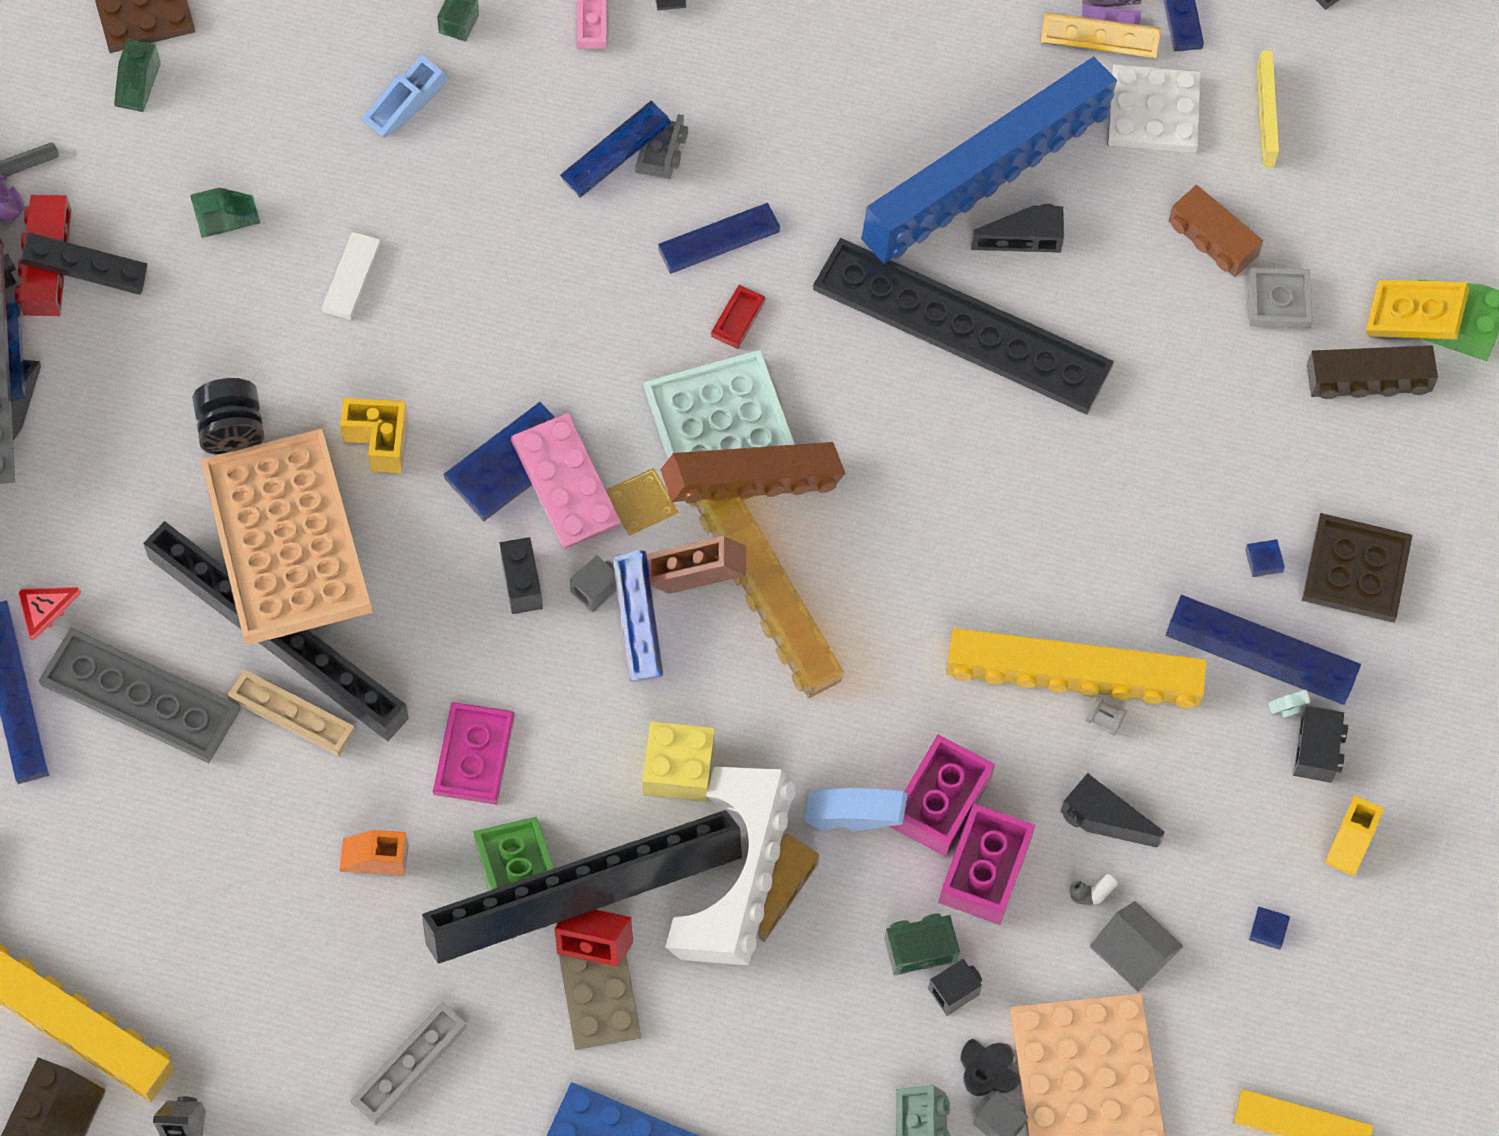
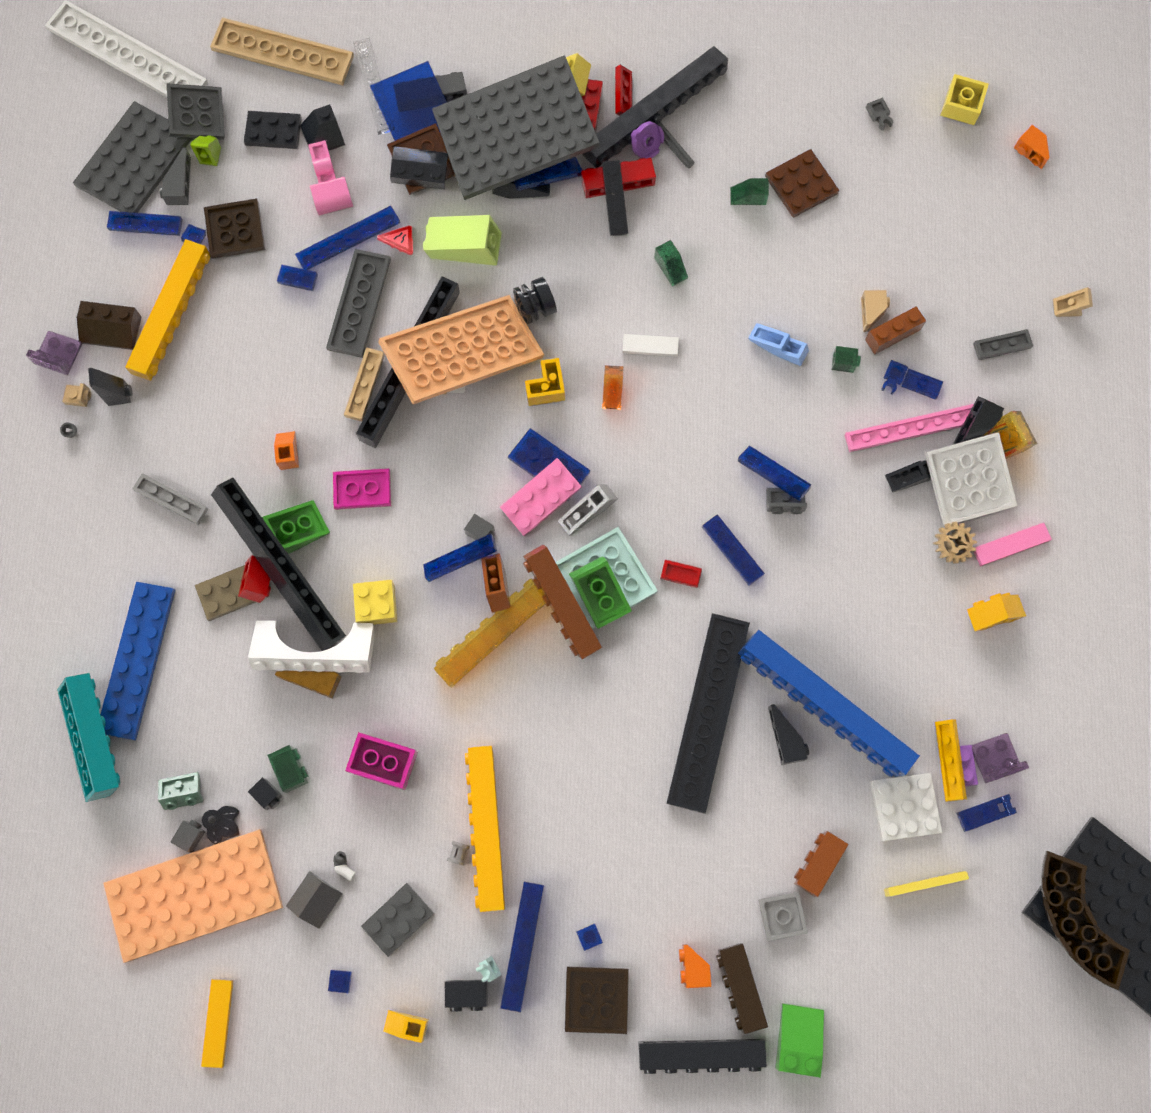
camera: 80 degrees right, 10 degrees up
black brick [499,537,543,614] -> none
clear yellow sticker [606,468,679,536] -> none
light blue slope [804,788,907,832] -> none
dark pink brick [938,803,1035,925] -> none
black slope [1061,773,1165,848] -> none
yellow plate [1366,280,1470,339] -> none
none -> clear blue plate [277,264,318,291]
none -> dark grey plate [361,883,434,957]
none -> yellowish green slope [423,215,502,265]
none -> light grey slope [558,484,618,535]
none -> bright green slope [569,556,632,629]
none -> clear orange slope [602,365,624,410]
none -> black brick [638,1039,767,1074]
none -> orange slope [679,944,711,988]

